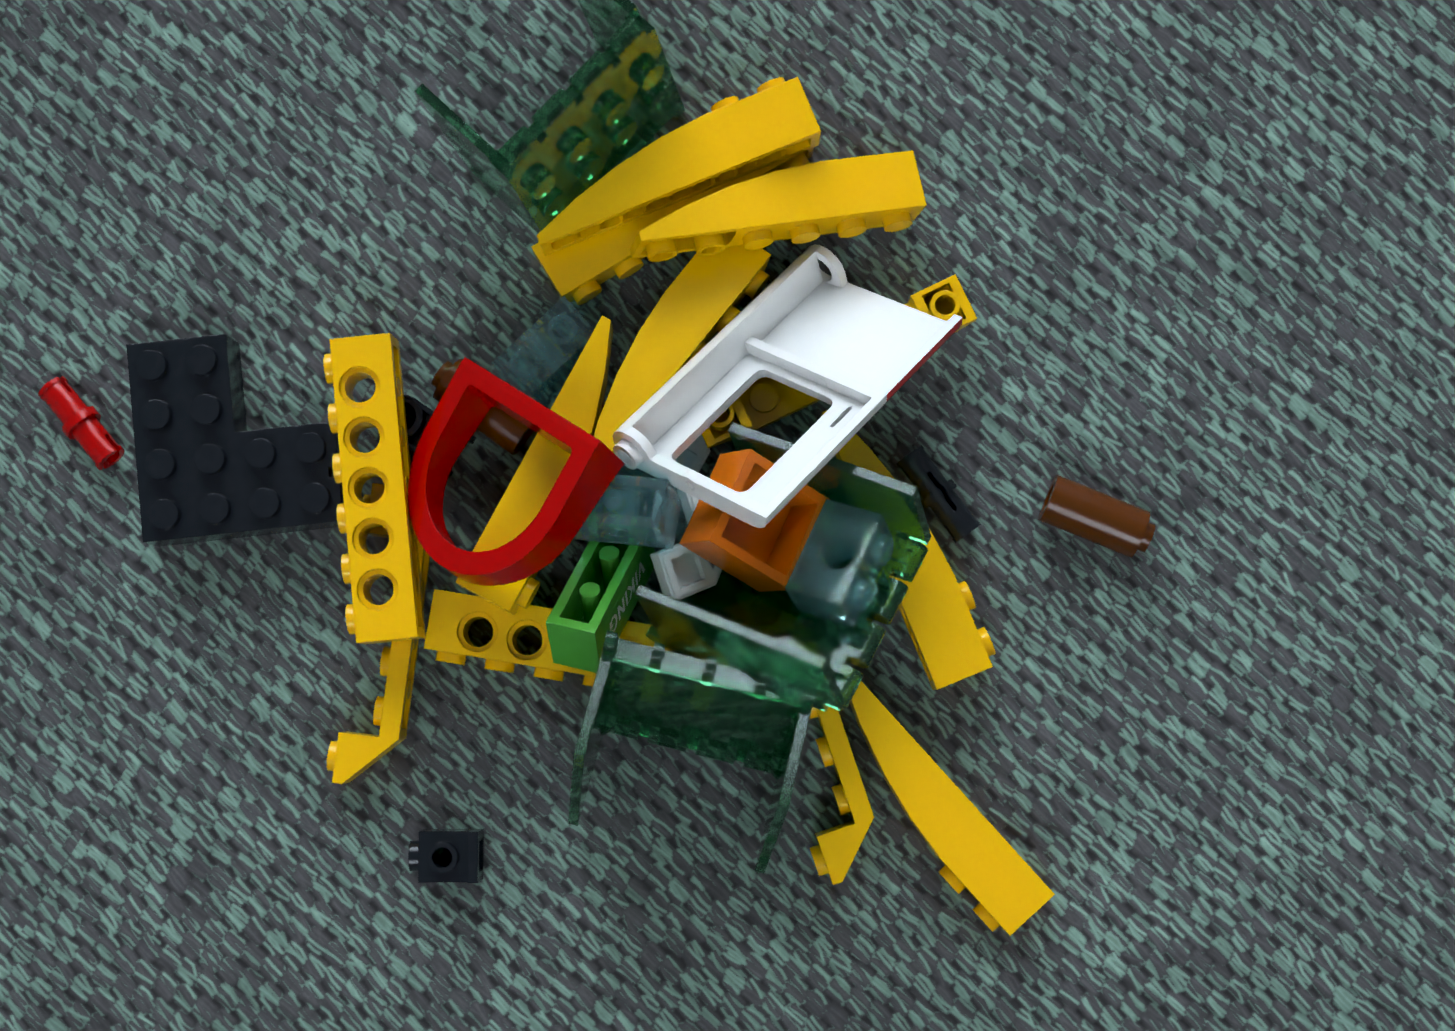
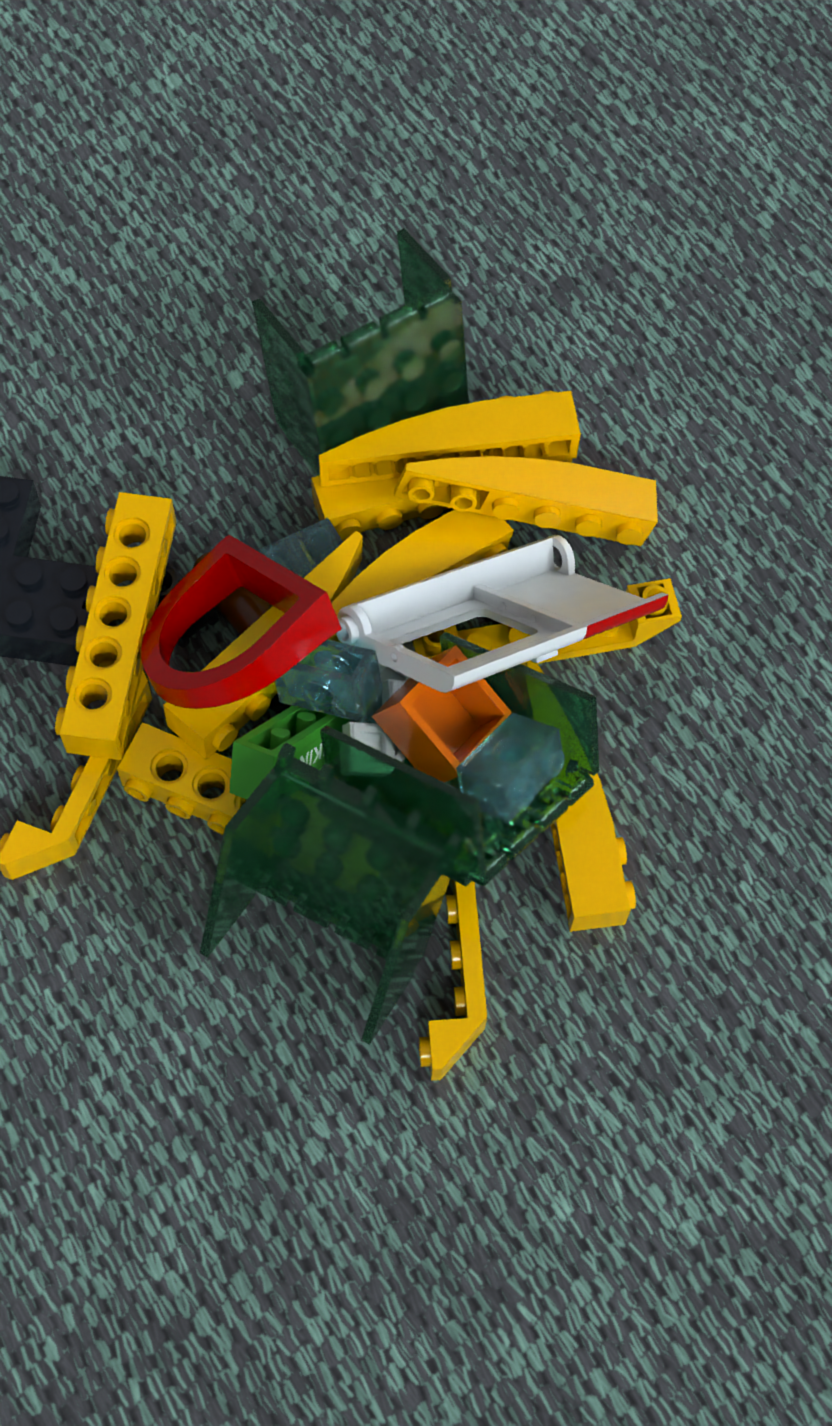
camera: 10 degrees right, 20 degrees down
black brick [408,829,484,883] -> none
yellow slope [839,667,1055,936] -> none
black pin [896,445,981,543] -> none
reddish brown brick [1038,475,1156,557] -> none

